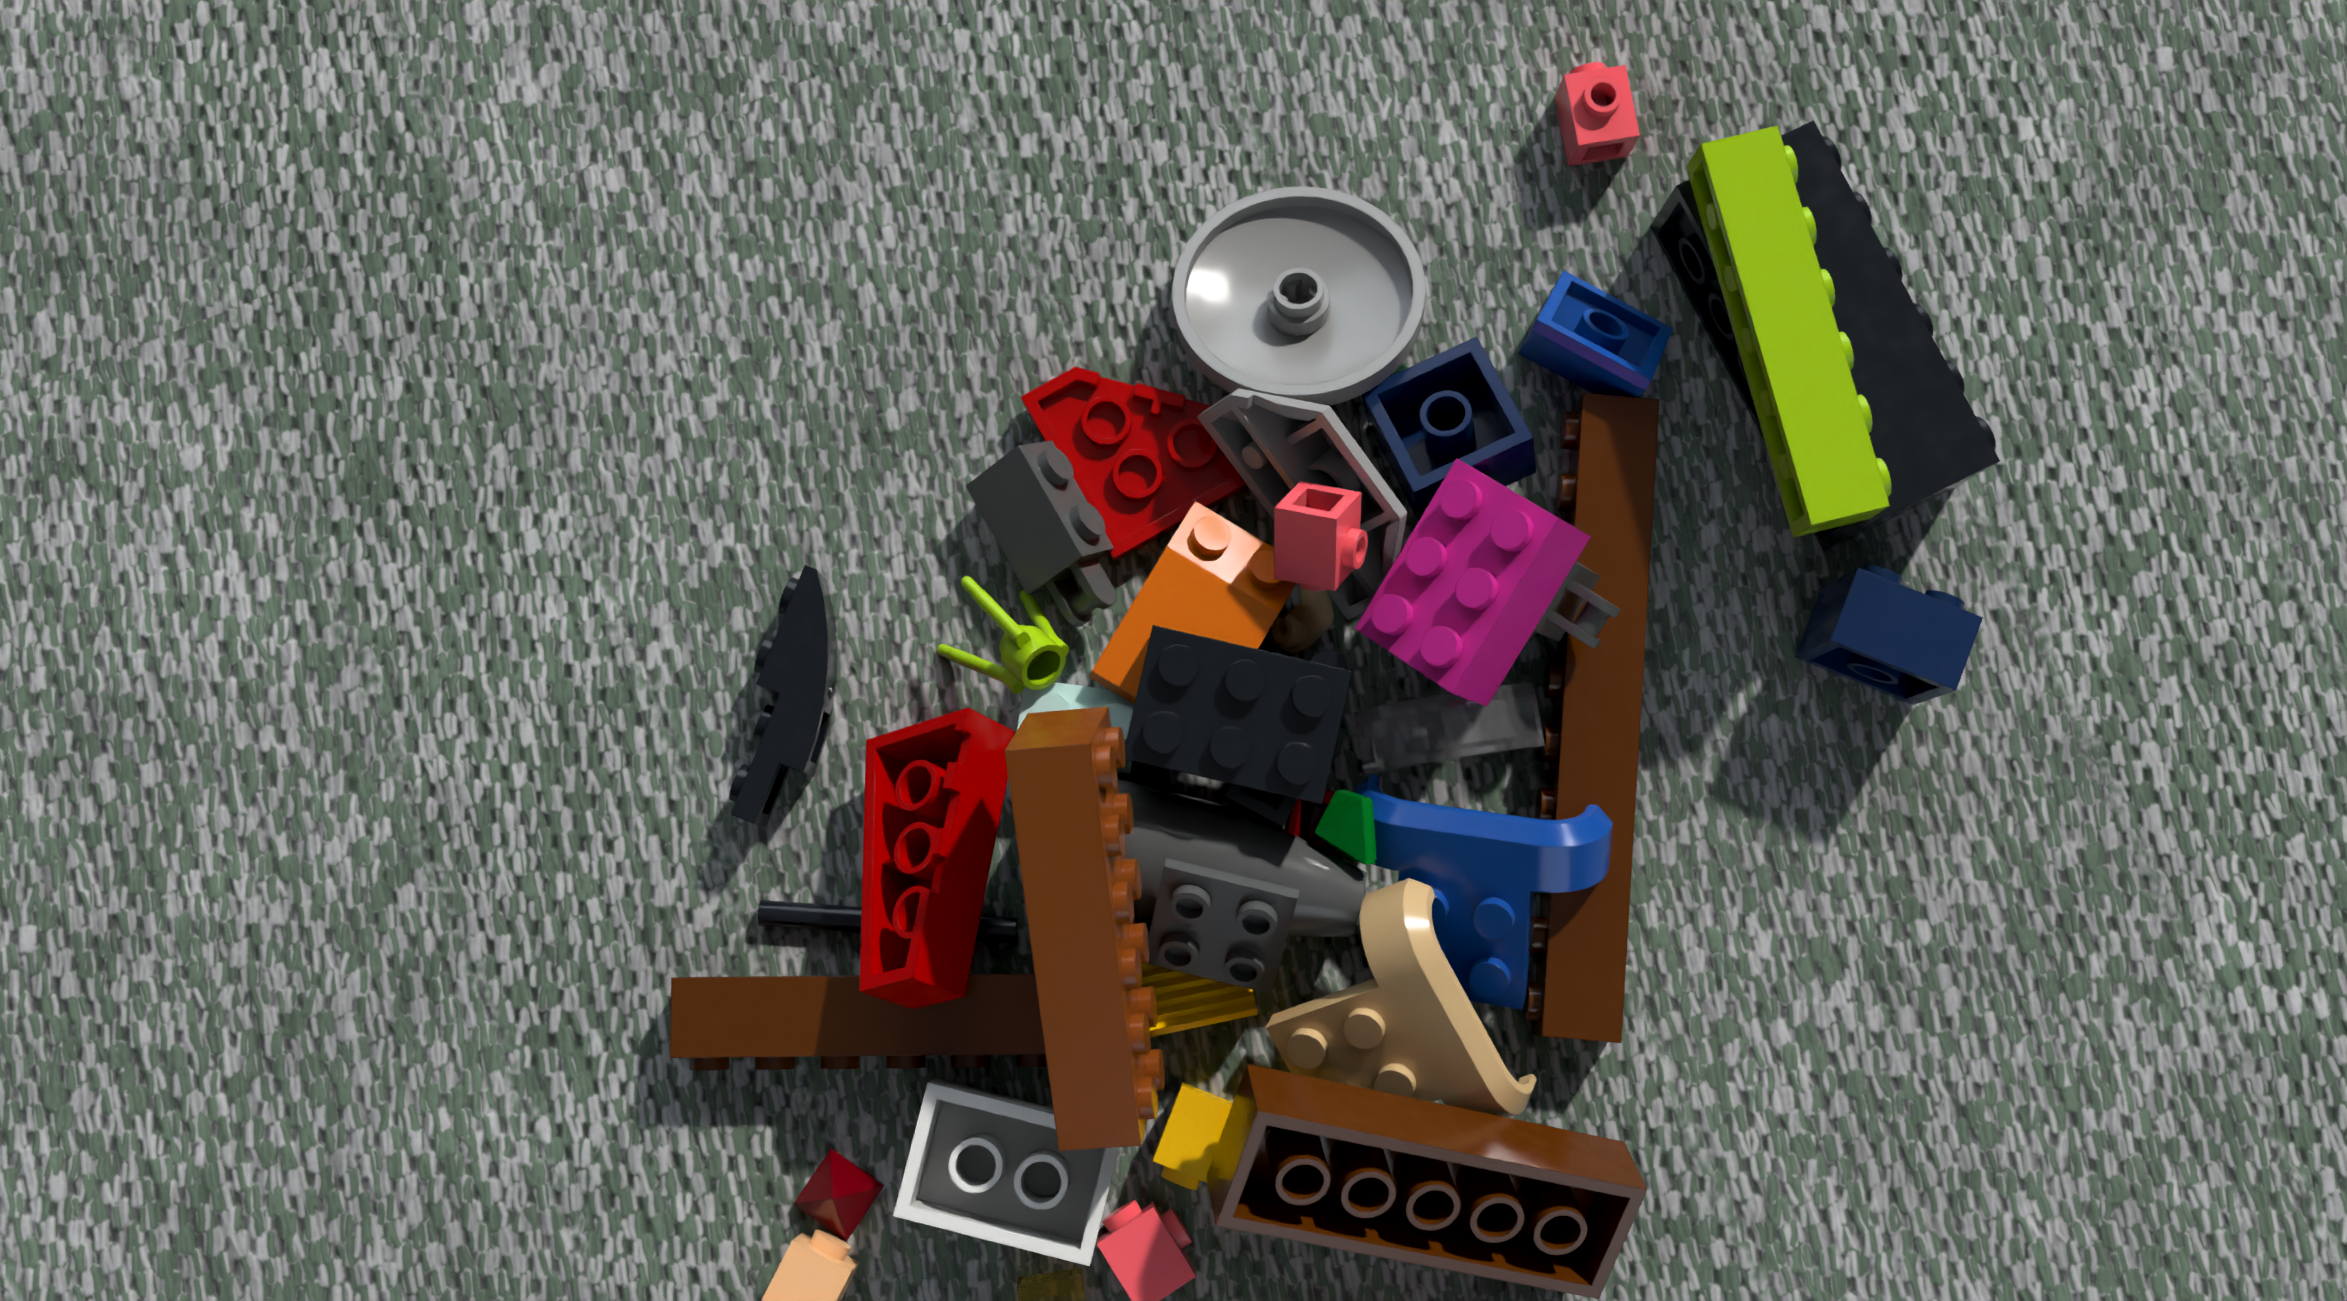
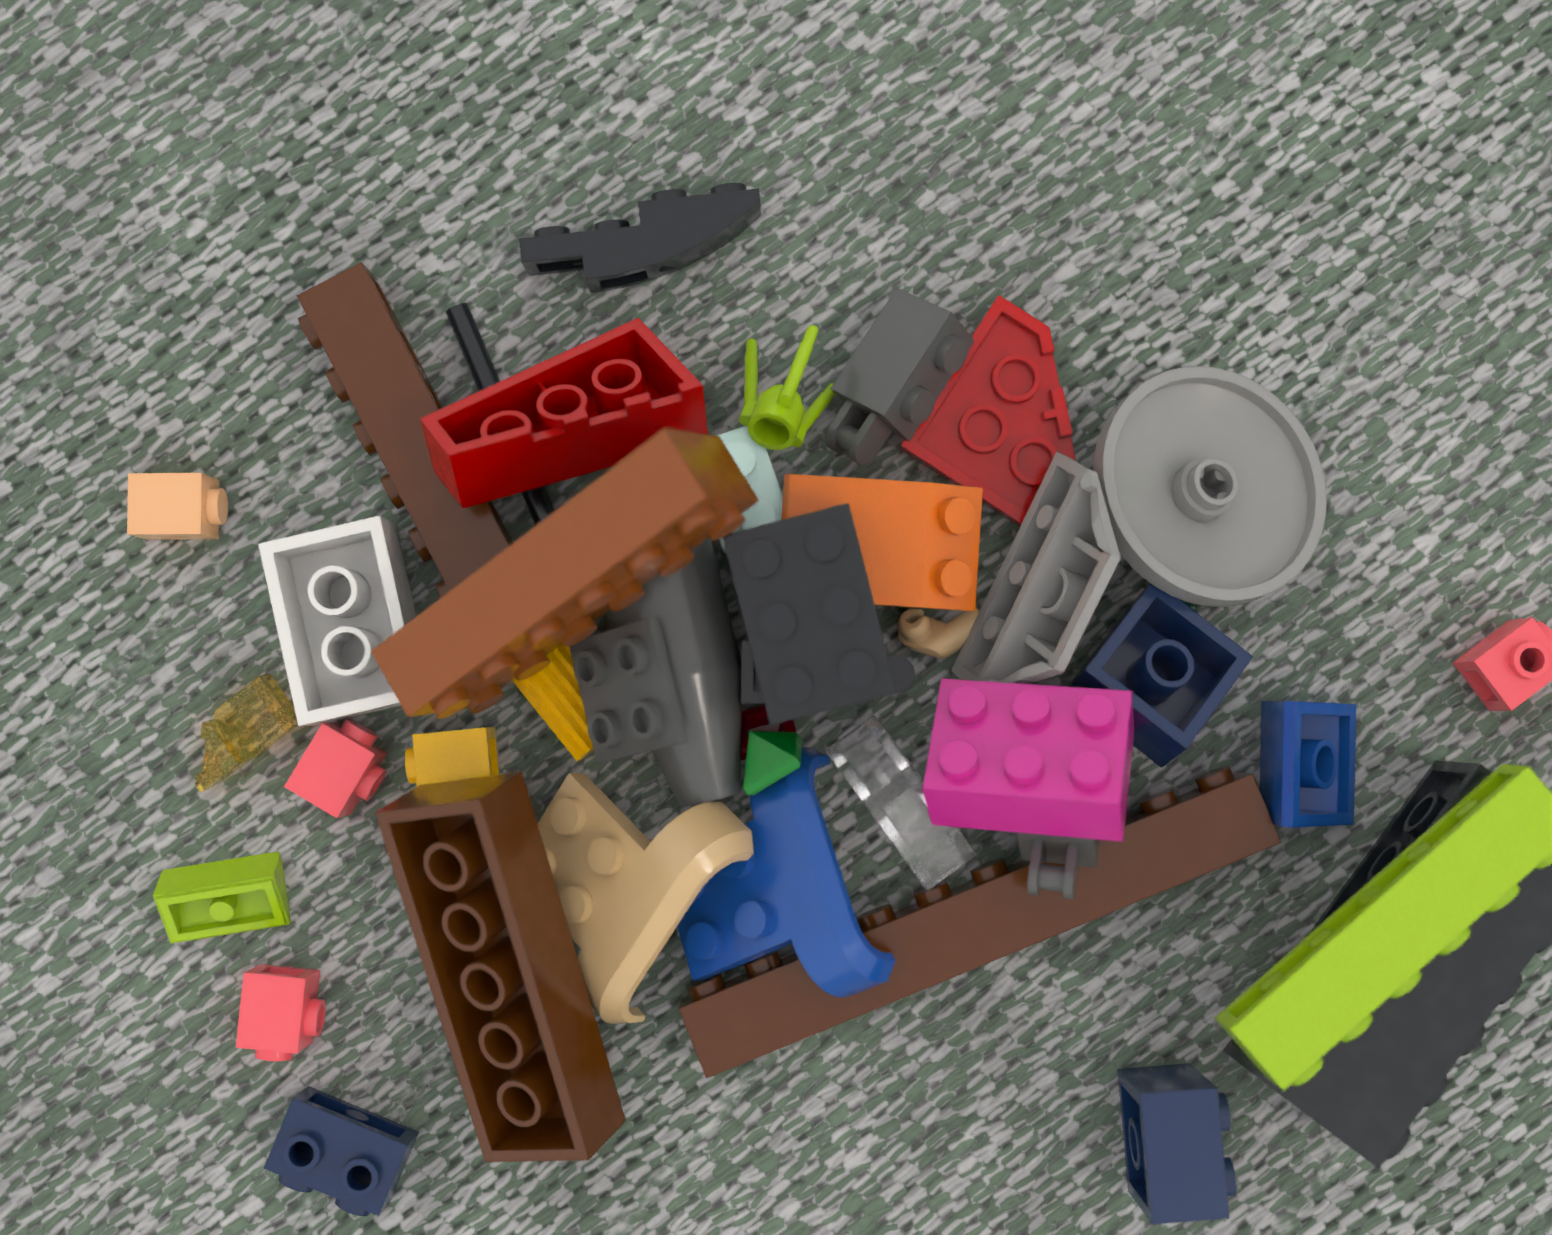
camera: 65 degrees right, 5 degrees up
dark red slope [793,1148,885,1241] -> none
coral brick [1274,481,1368,591] -> none

